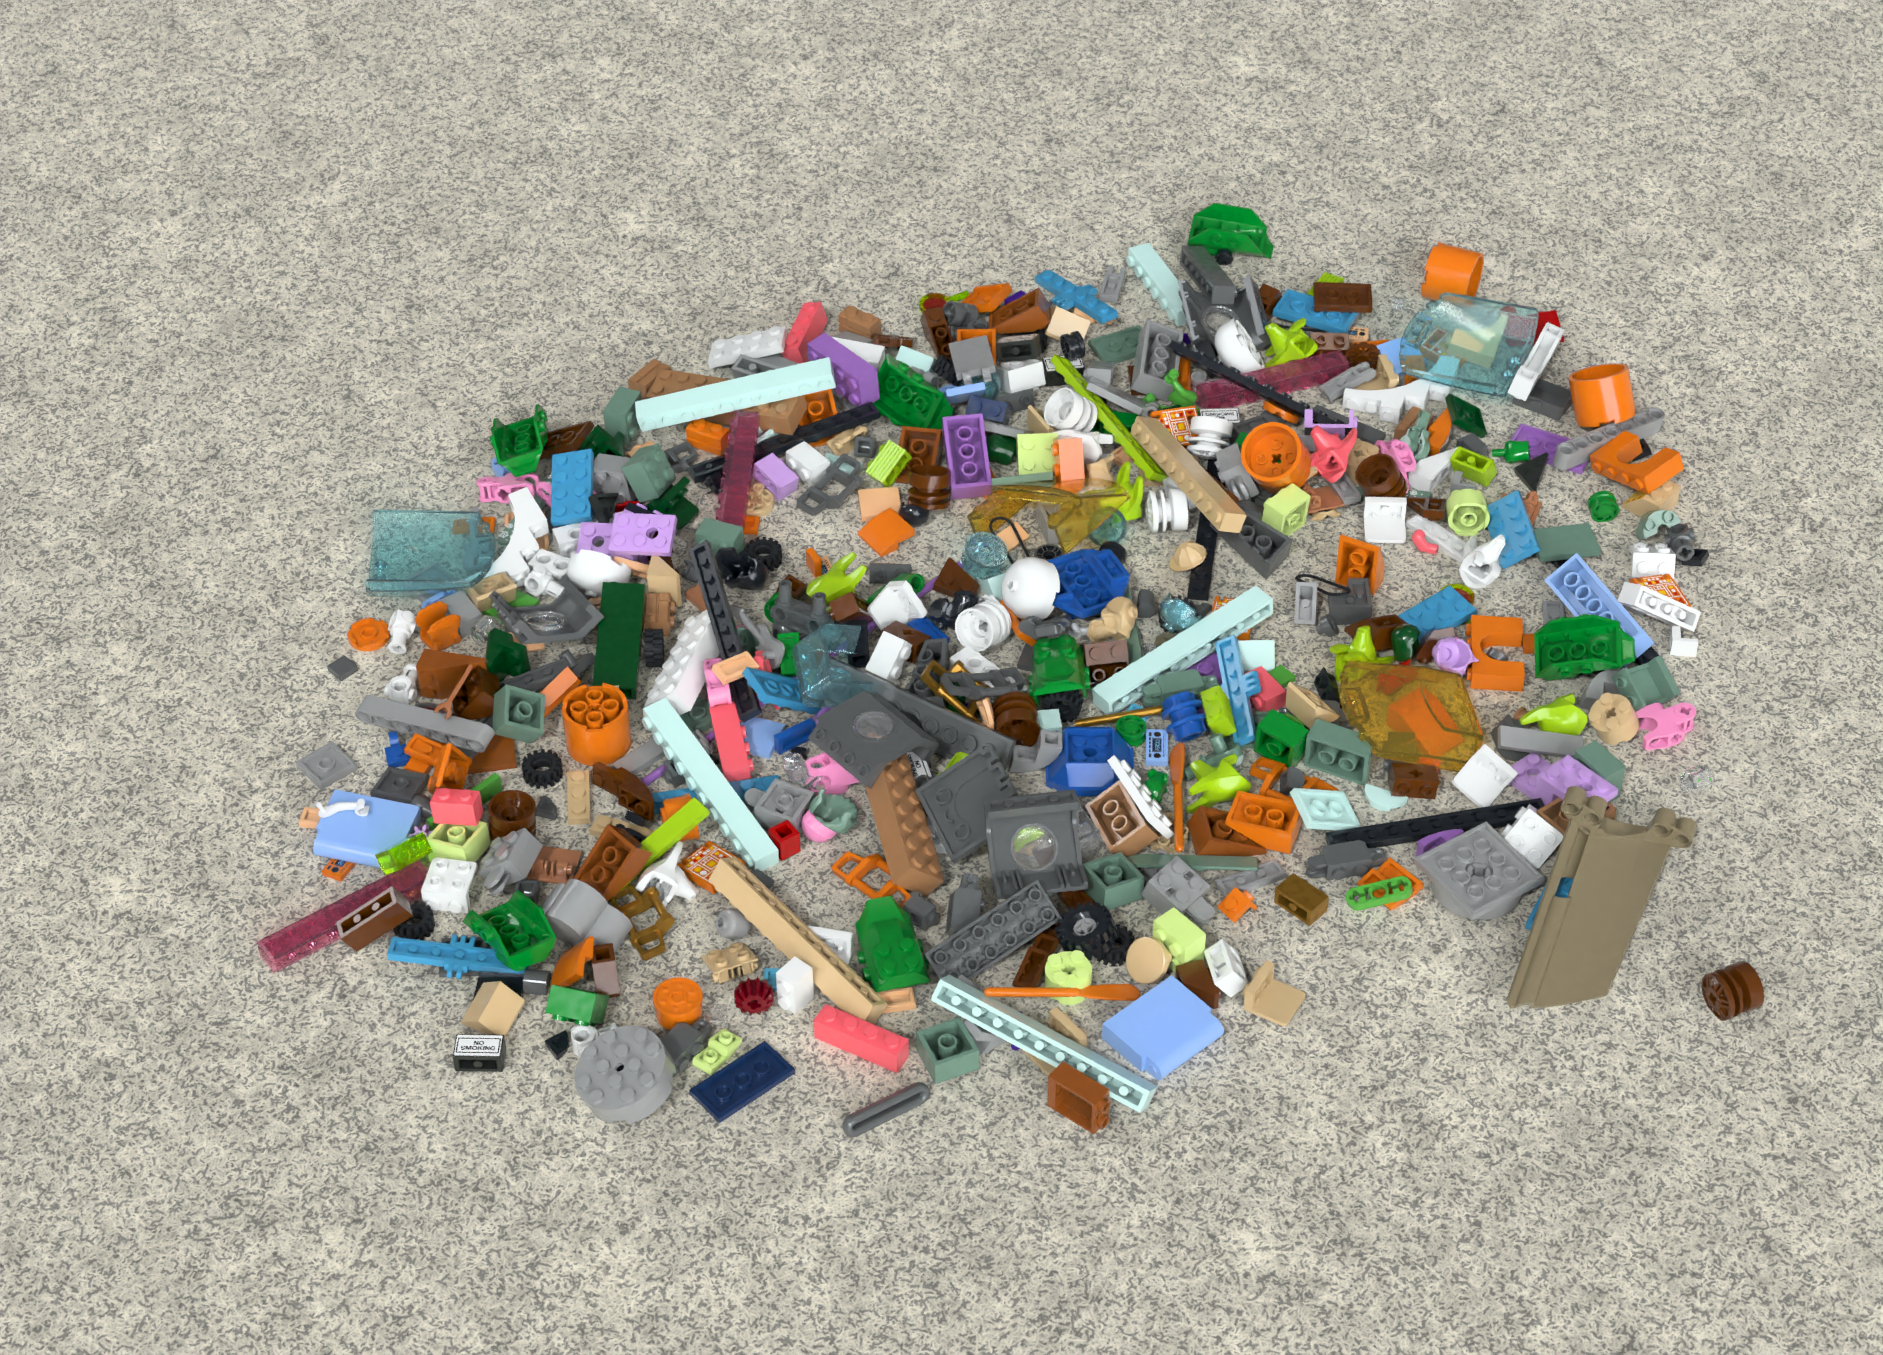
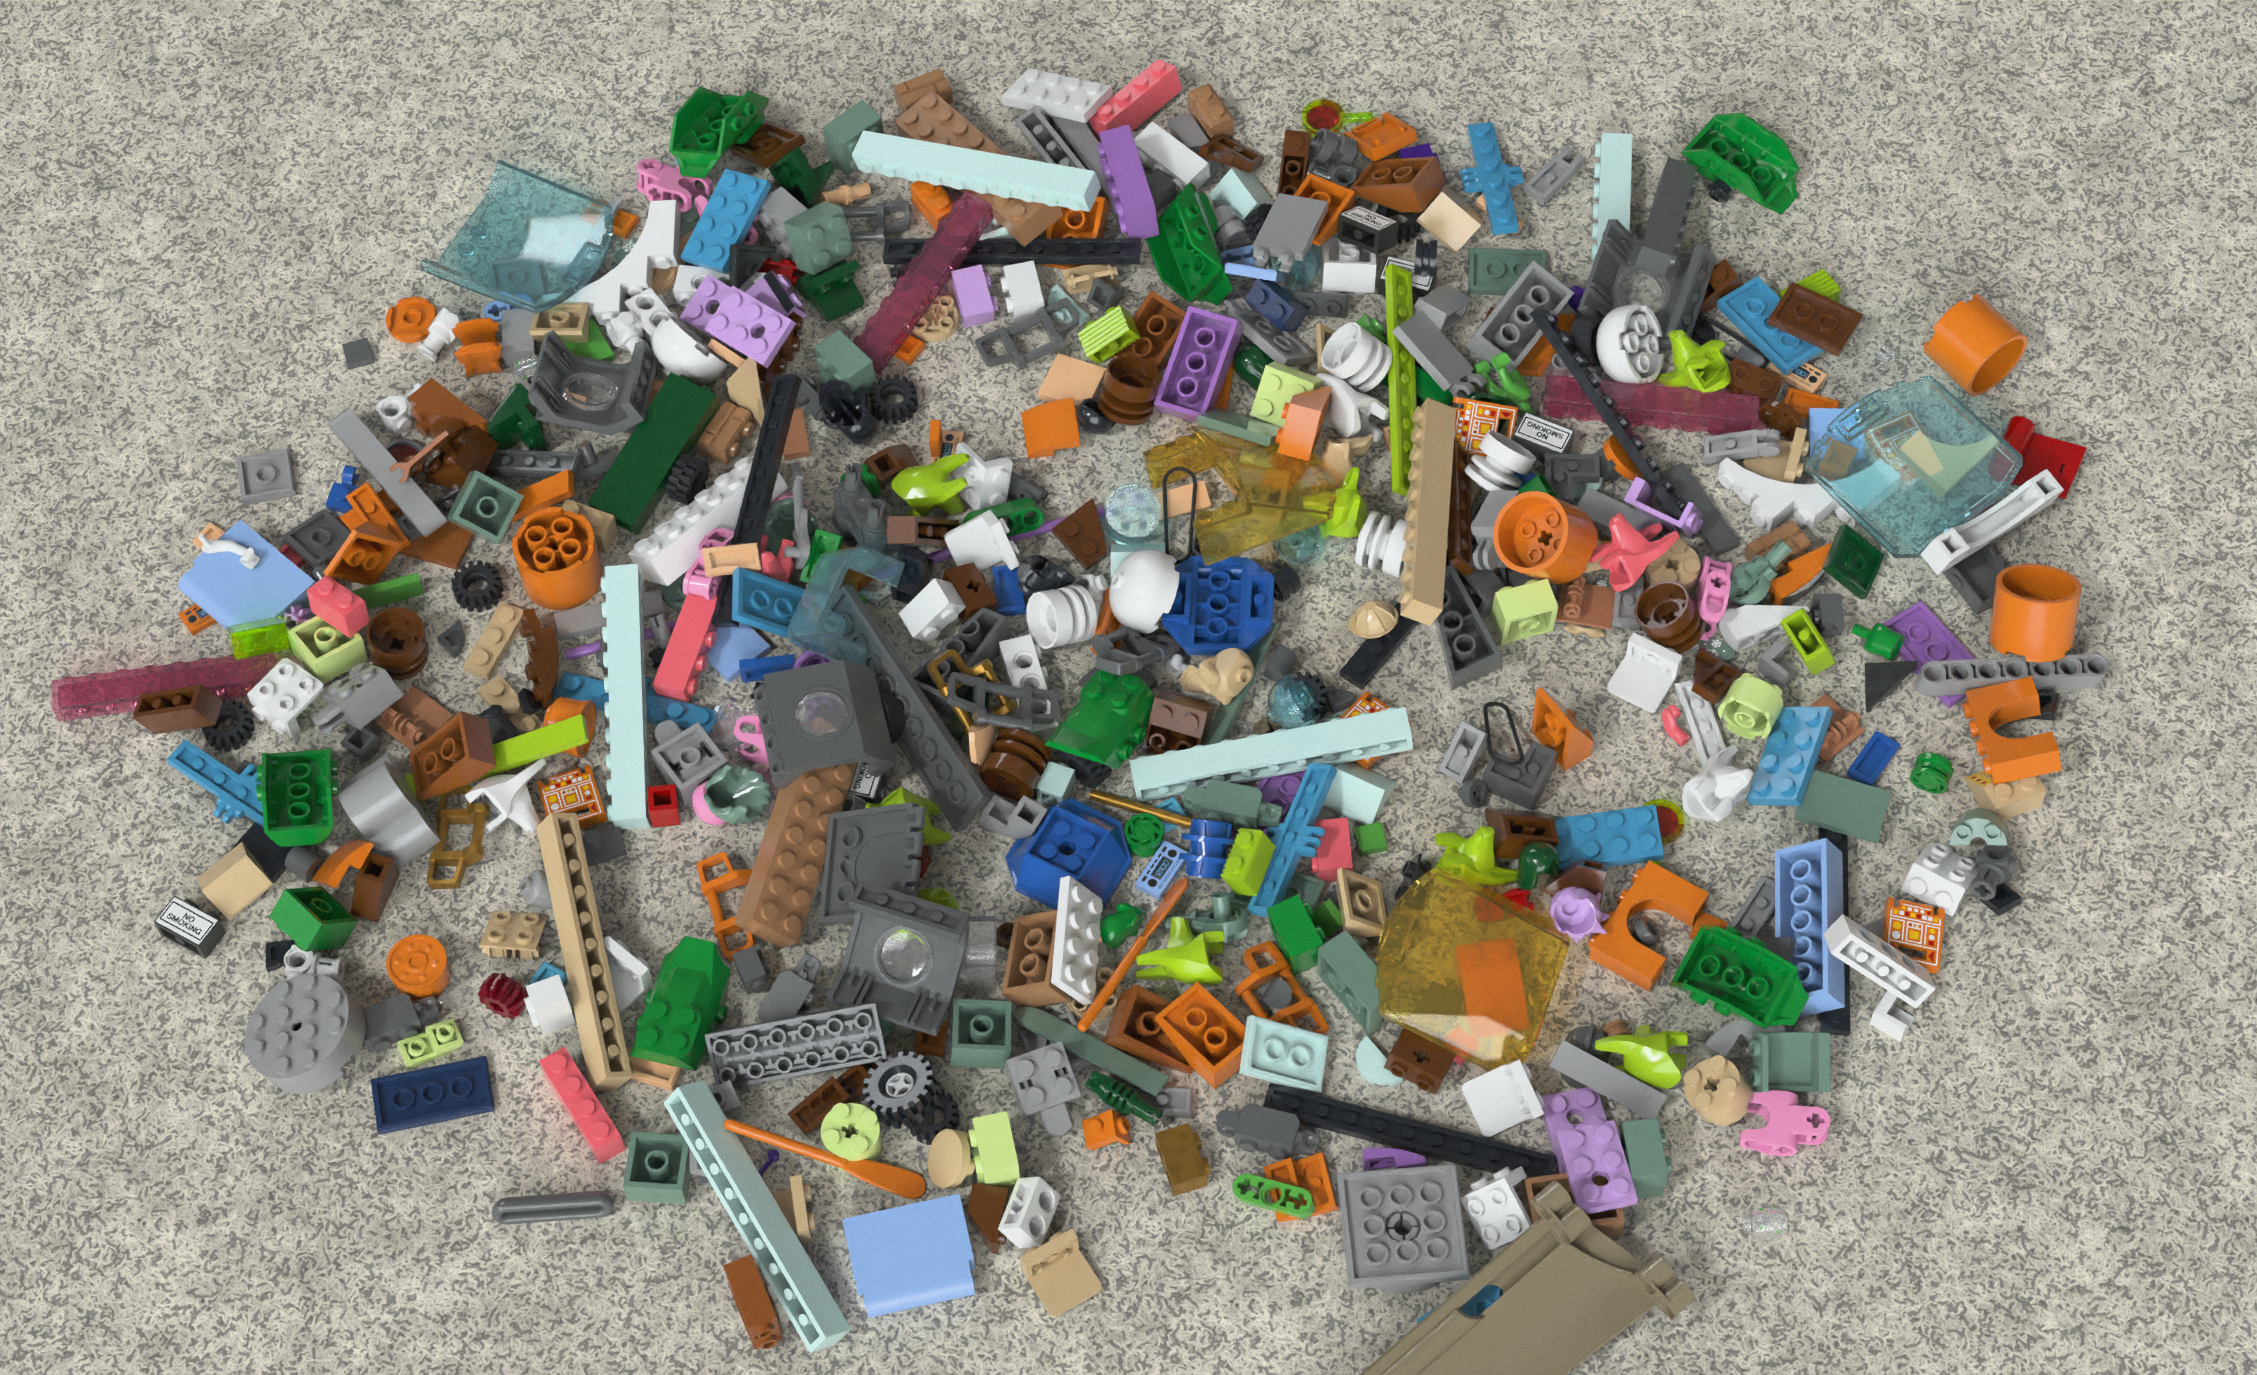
camera: 30 degrees right, 15 degrees up
none -> white bracket [951,442,1013,510]
none -> dark green hinge [1085,1071,1164,1127]
none -> blue tile [1846,730,1901,786]

